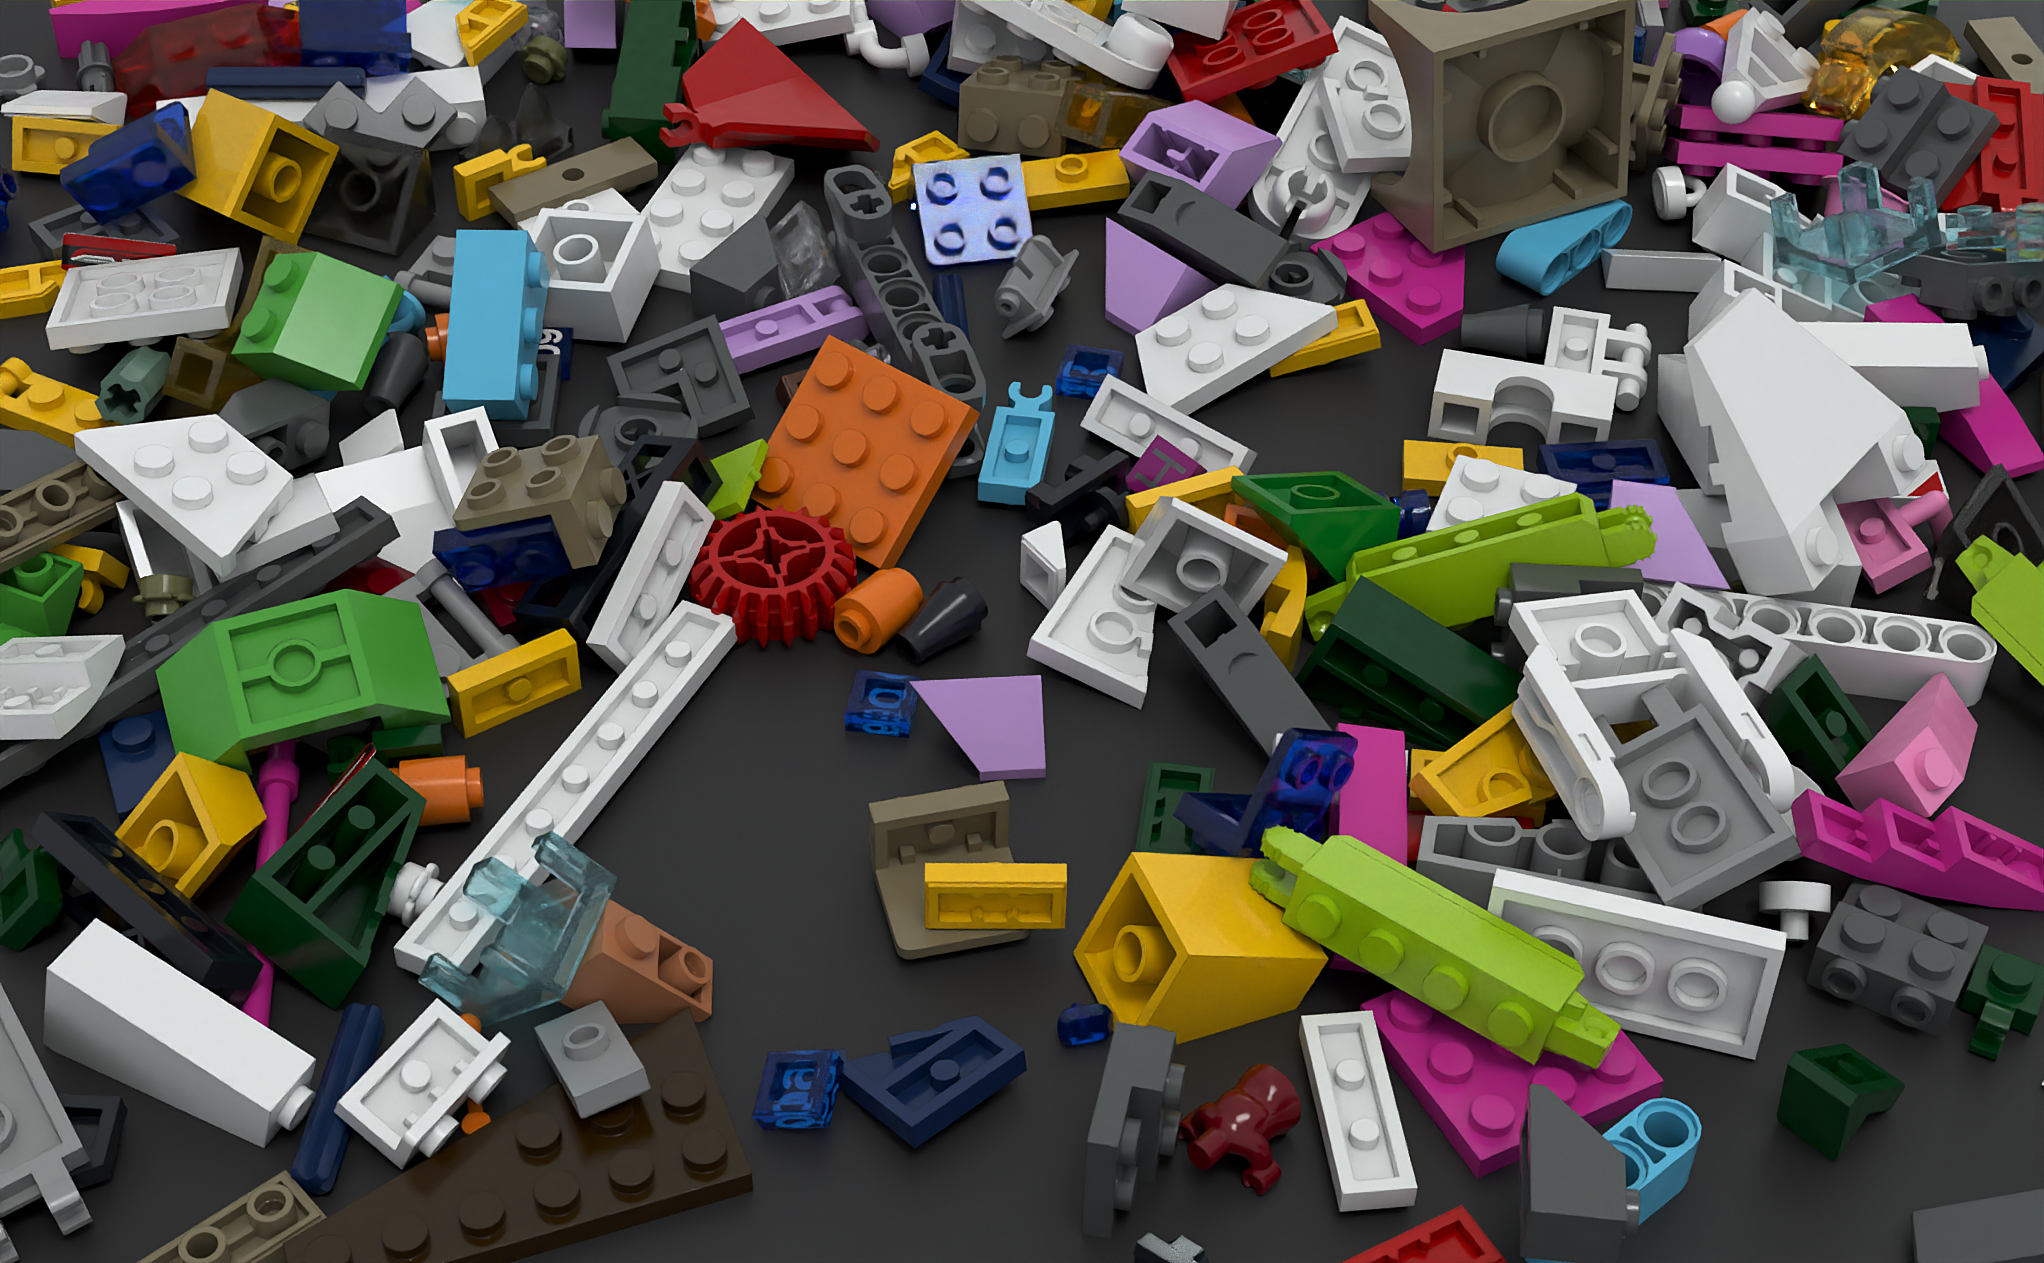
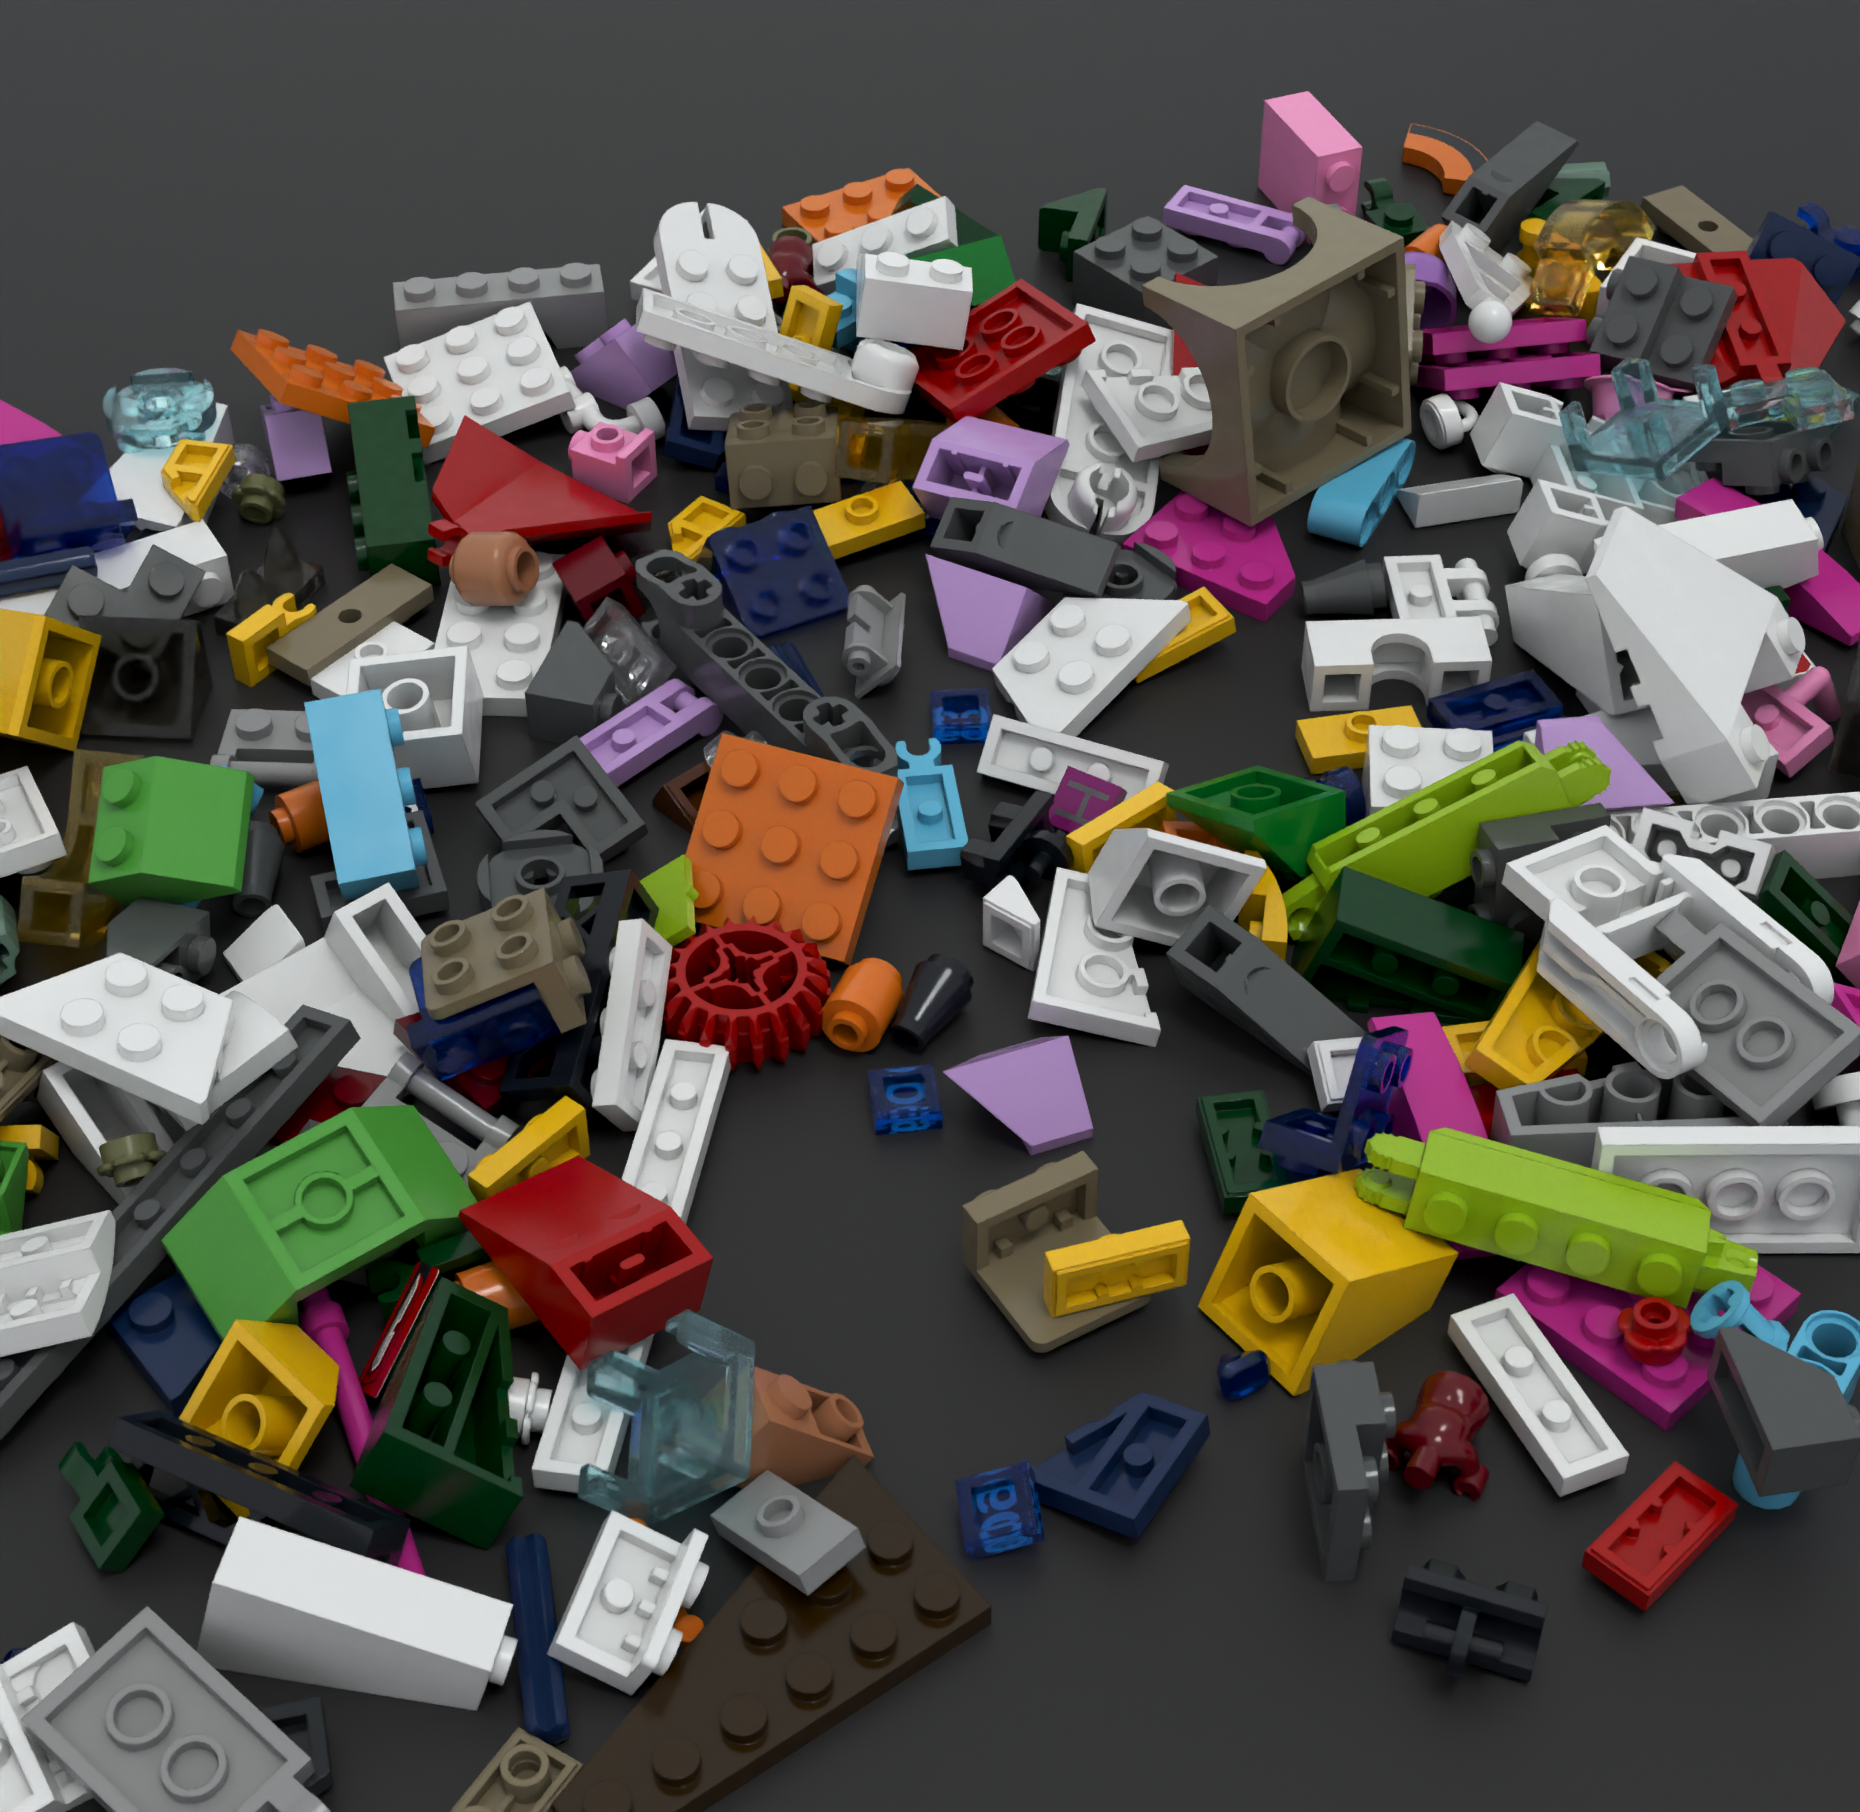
camera: 15 degrees left, 0 degrees up
none -> nougat head [449,532,539,606]
none -> red slope [458,1156,714,1371]
none -> dark red brick [552,536,646,641]
none -> bright pink brick [568,422,658,504]
none -> red plate [1617,1297,1692,1365]
none -> medium azure bush [1690,1280,1790,1352]

